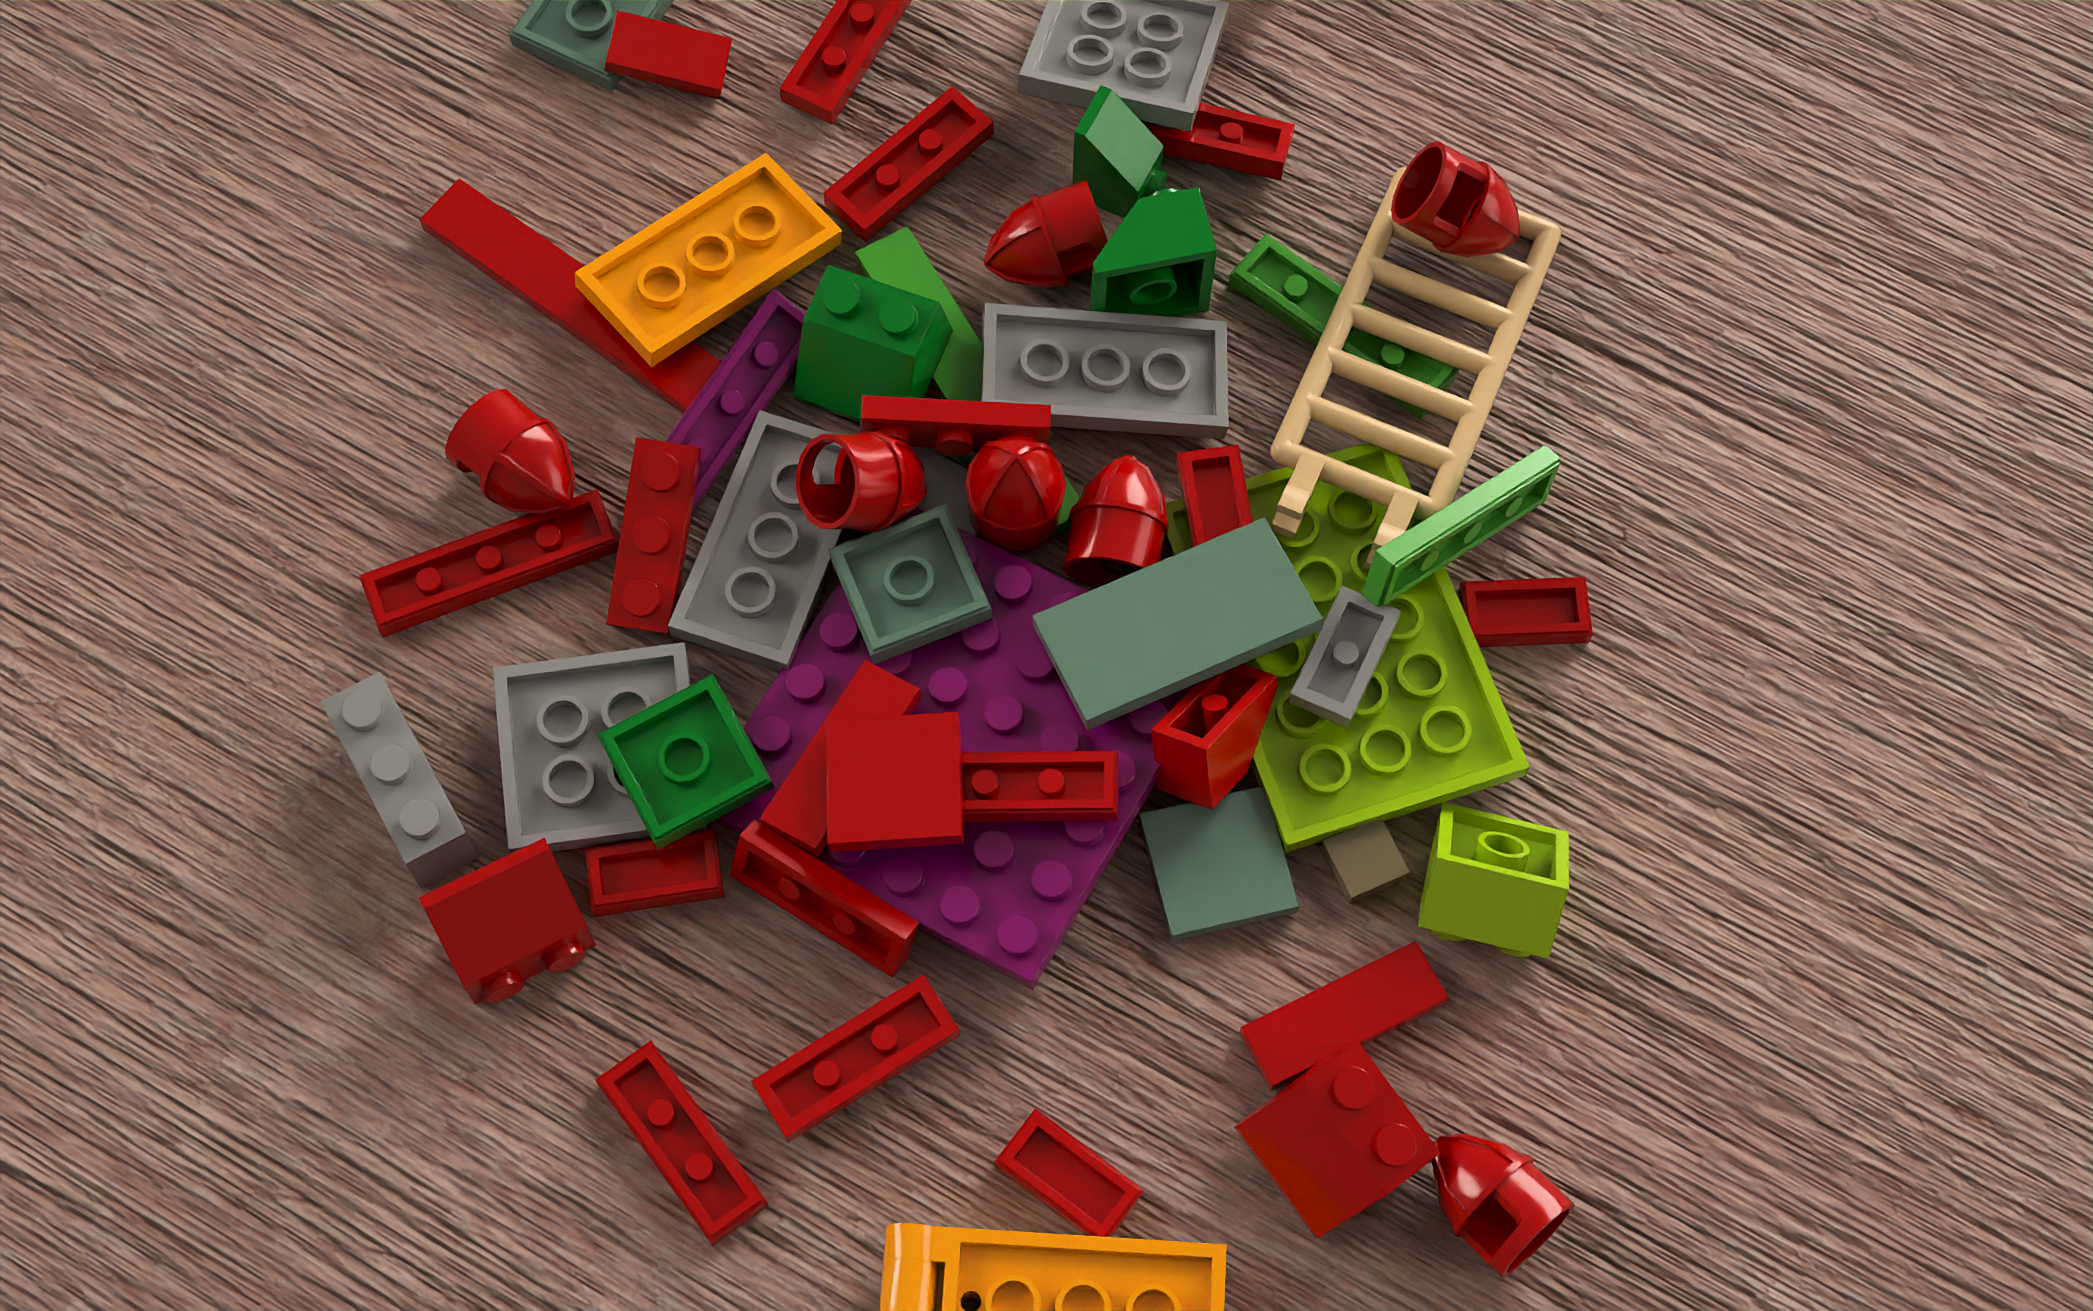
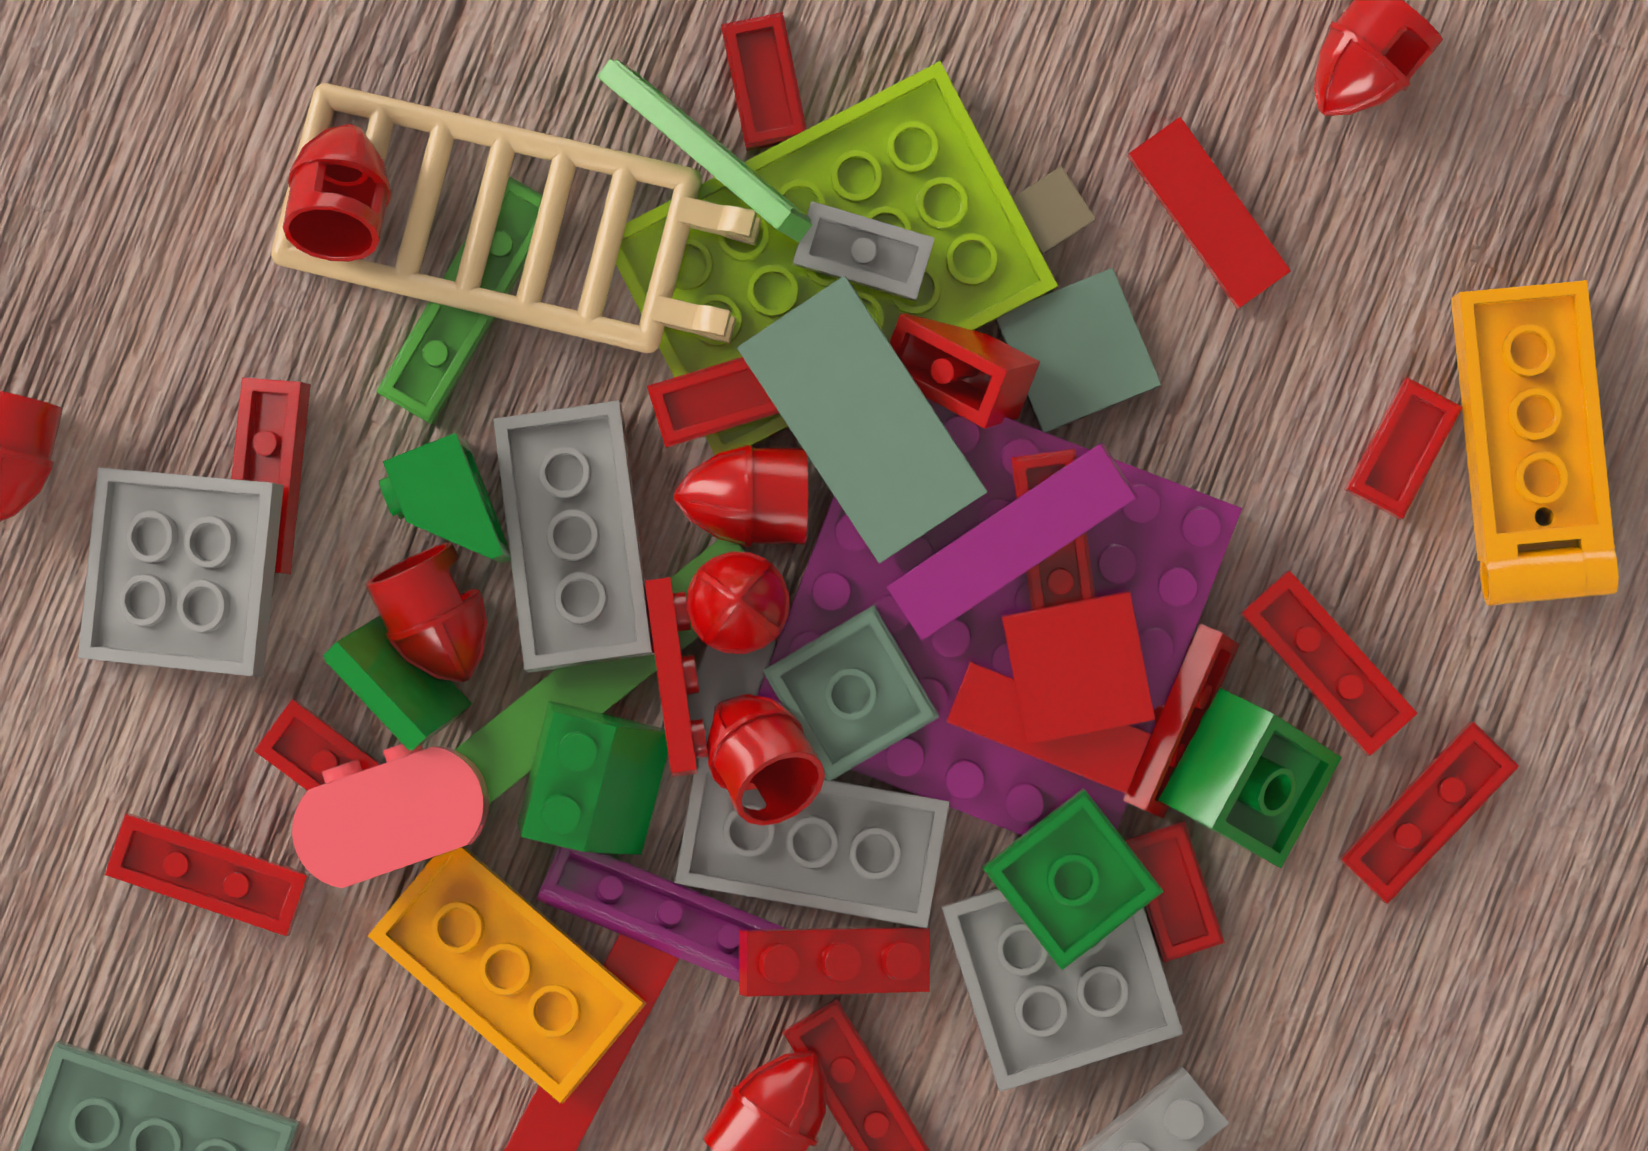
camera: 100 degrees left, 20 degrees up
red slope [419,838,596,1004] -> none
red tile [604,10,732,99] -> none
green slope [1072,85,1168,218] -> none
red slope [1234,1040,1441,1238] -> none
lime slope [1418,802,1569,959] -> none
none -> coral brick [292,744,489,888]
none -> green tile [323,615,472,751]
none -> magenta tile [887,443,1139,641]
none -> green slope [1158,688,1342,869]

